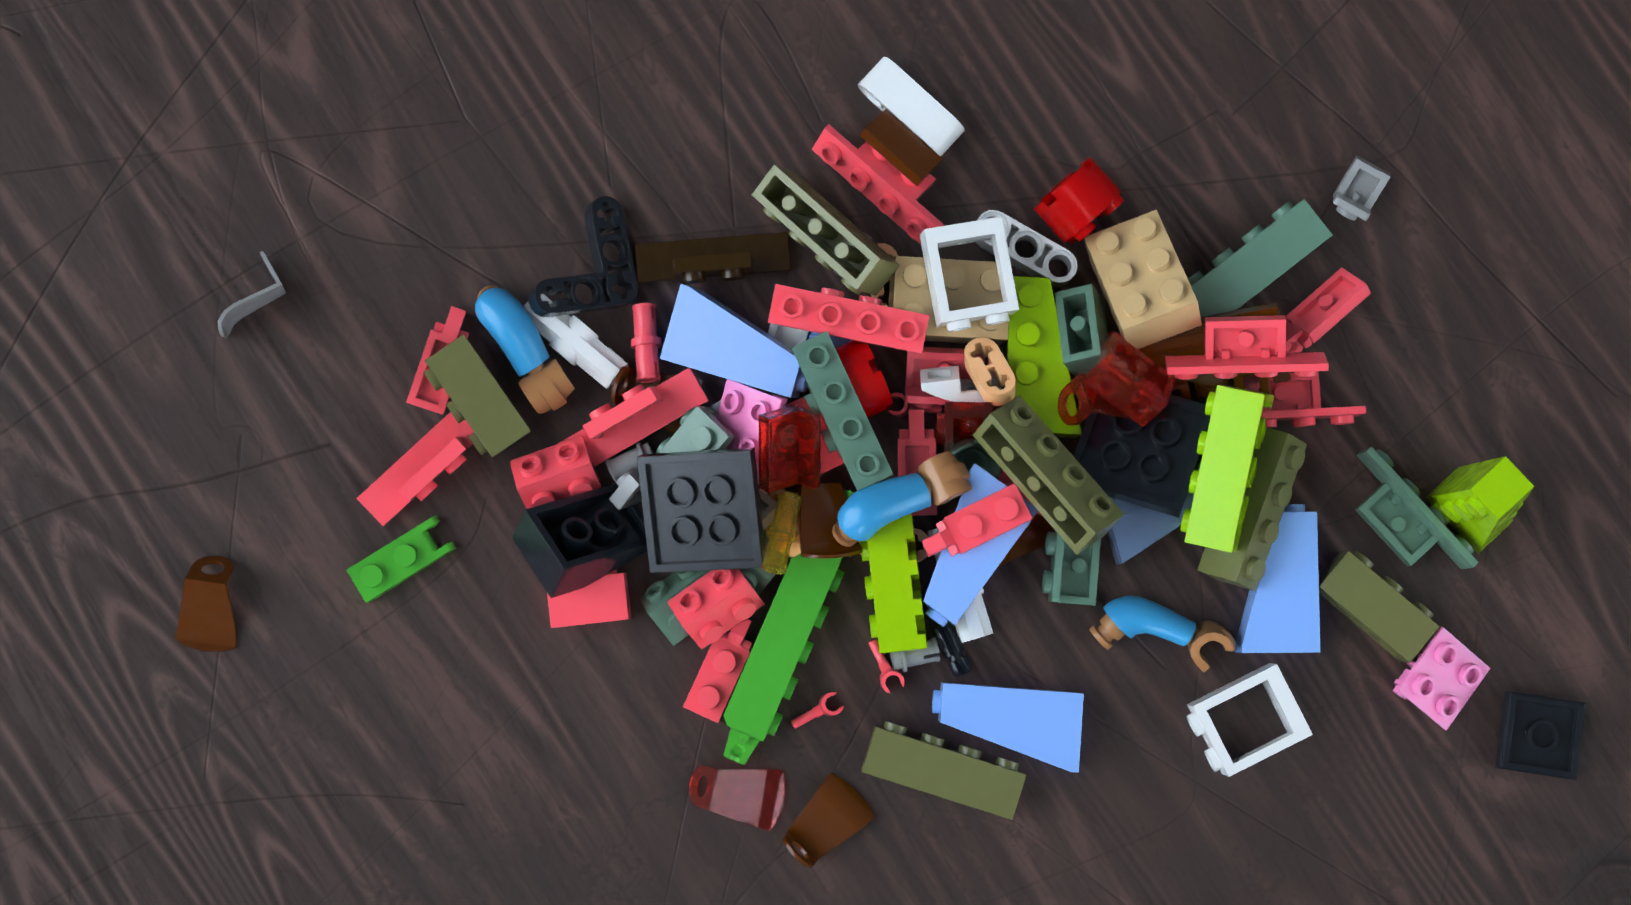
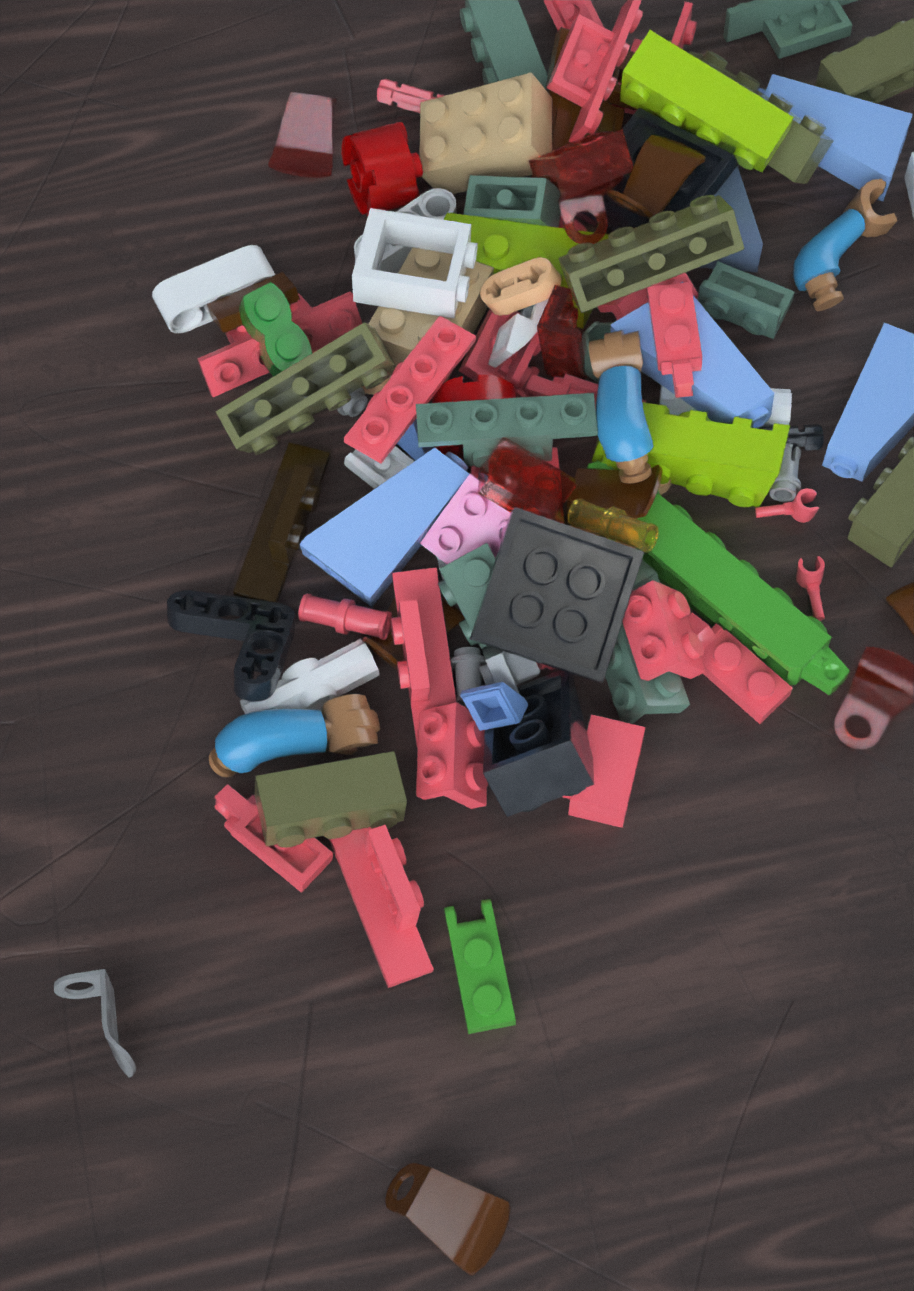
camera: 65 degrees left, 20 degrees down
none -> green brick [239,282,312,376]
none -> clear red piece [268,92,337,178]
none -> coral axle [376,79,445,114]
none -> medium blue slope [460,682,528,731]
none -> reddish brown piece [607,135,705,219]

